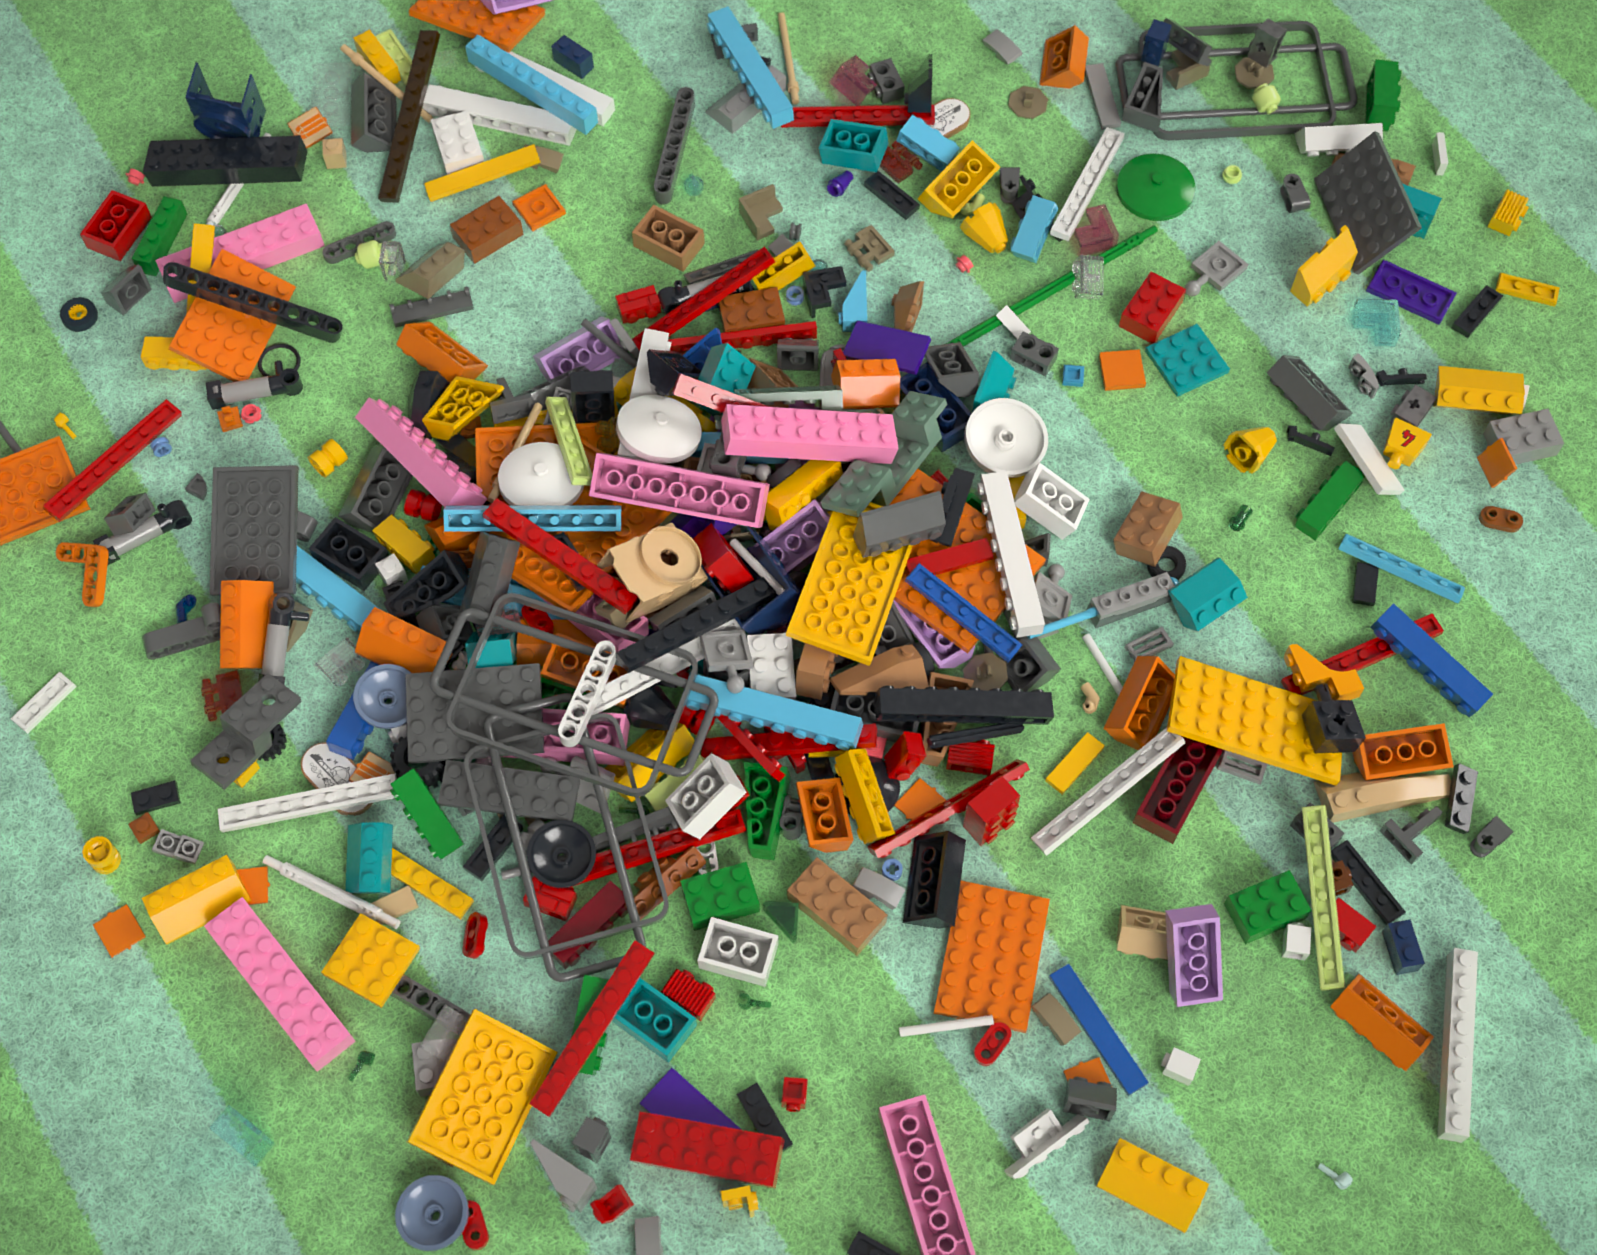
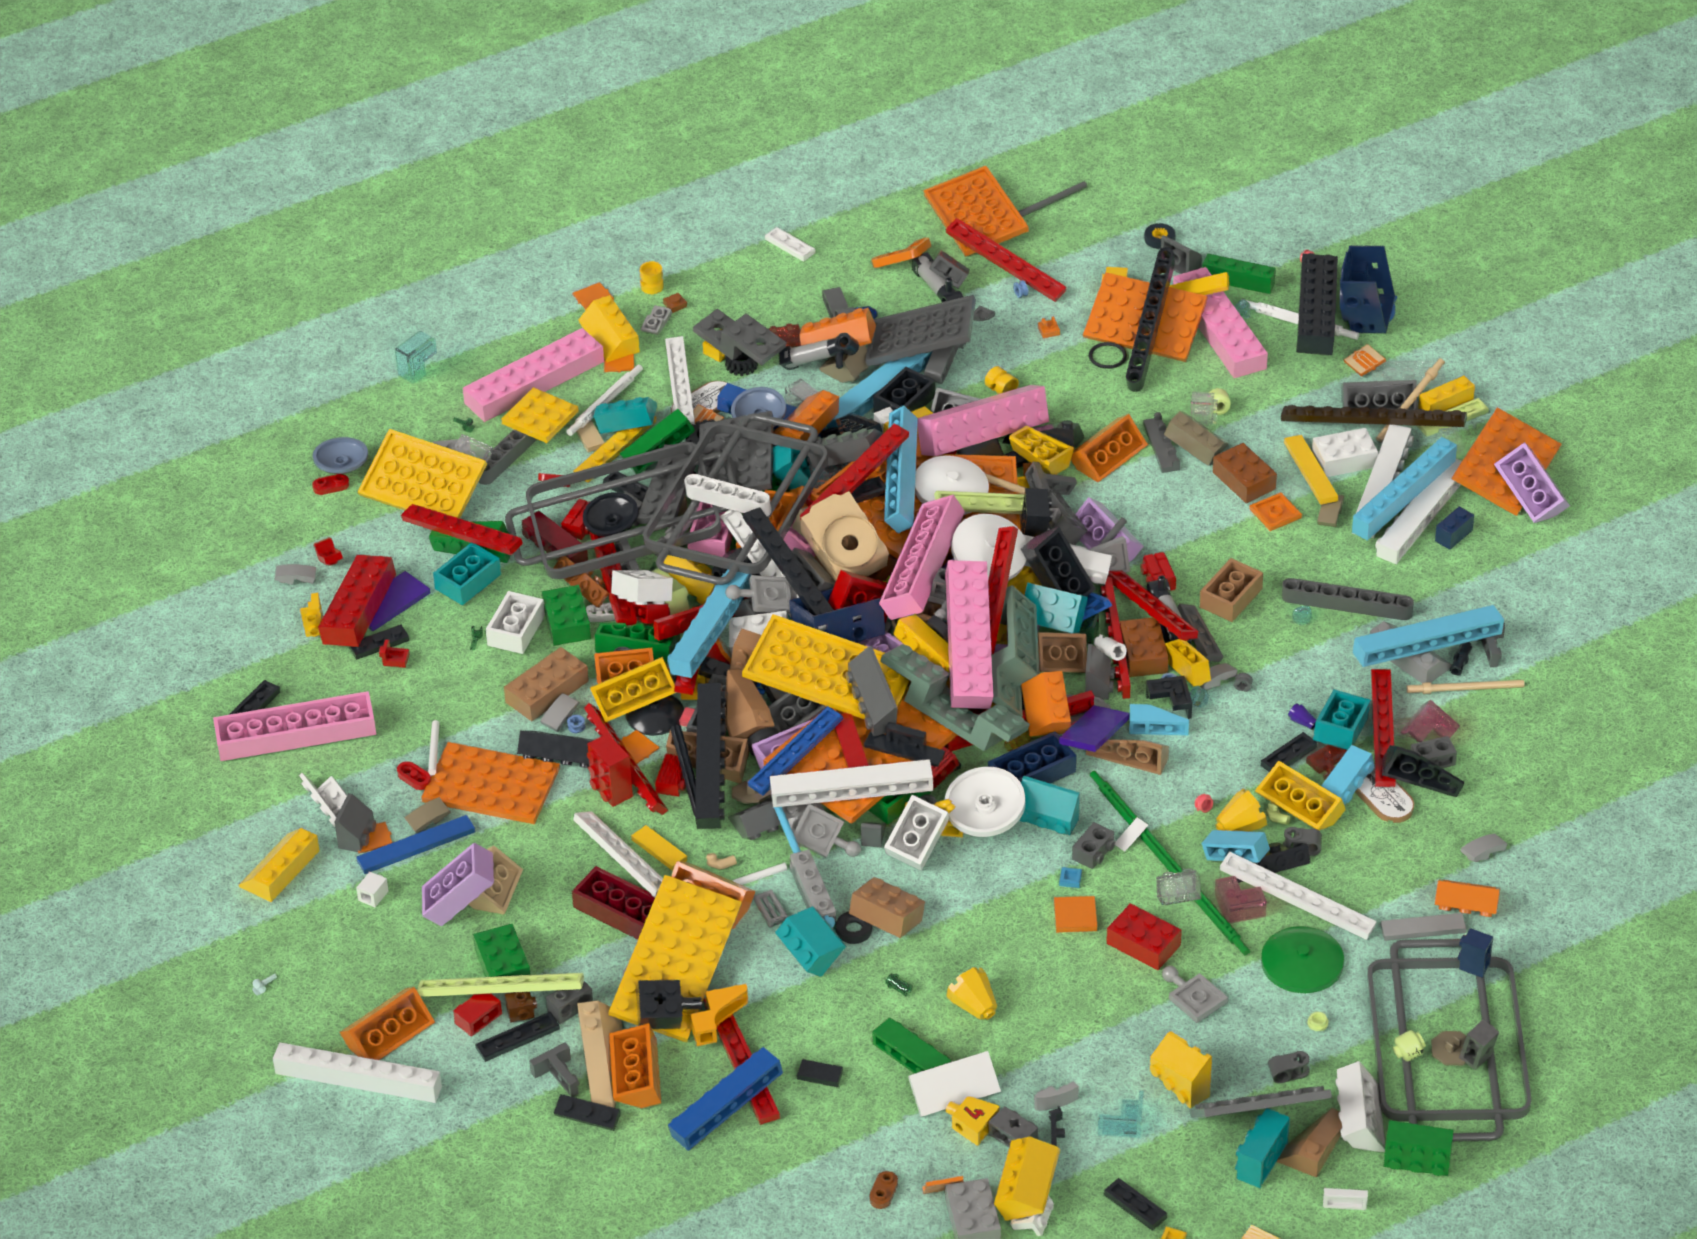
camera: 95 degrees right, 20 degrees down
yellow hand [54,412,77,439] -> none
red brick [80,190,152,262] -> none
black plate [131,780,181,816] -> none
piece [206,360,303,410] -> none
coral plate [241,404,261,424] -> none
dark grey beam [322,221,396,264] -> none
tan brick [323,138,347,169] -> none
light grey slope [530,1139,597,1213] -> none
dark grey brick [572,1117,612,1164] -> none
red brick [661,969,716,1021] -> none
dark tan panel [739,184,783,241] -> none
clear green slope [763,901,799,944] -> none
dark tan plate [844,225,895,272] -> none
red brick [884,731,927,781] -> none
dark grey slope [924,342,979,397] -> none
dark tan piece [1008,86,1048,119] -> none
dark grey wedge [1122,62,1163,133] -> none
teal plate [1145,323,1230,397] -> none
dark grey hinge [1163,17,1212,66] -> none
dark tan panel [1166,49,1211,90] -> none
dark grey slope [1267,355,1353,431] -> none
white brick [1282,922,1311,960] -> none
black piece [1286,425,1335,456] -> none
medium azure tile [1338,534,1465,604] -> none
dark purple tile [1366,259,1457,325] -> none
dark blue brick [1382,919,1425,975] -> none
dark grey piece [1470,815,1514,858] -> none
none -> yellow arm [934,799,955,813]
none -> white wheel [1094,634,1127,660]

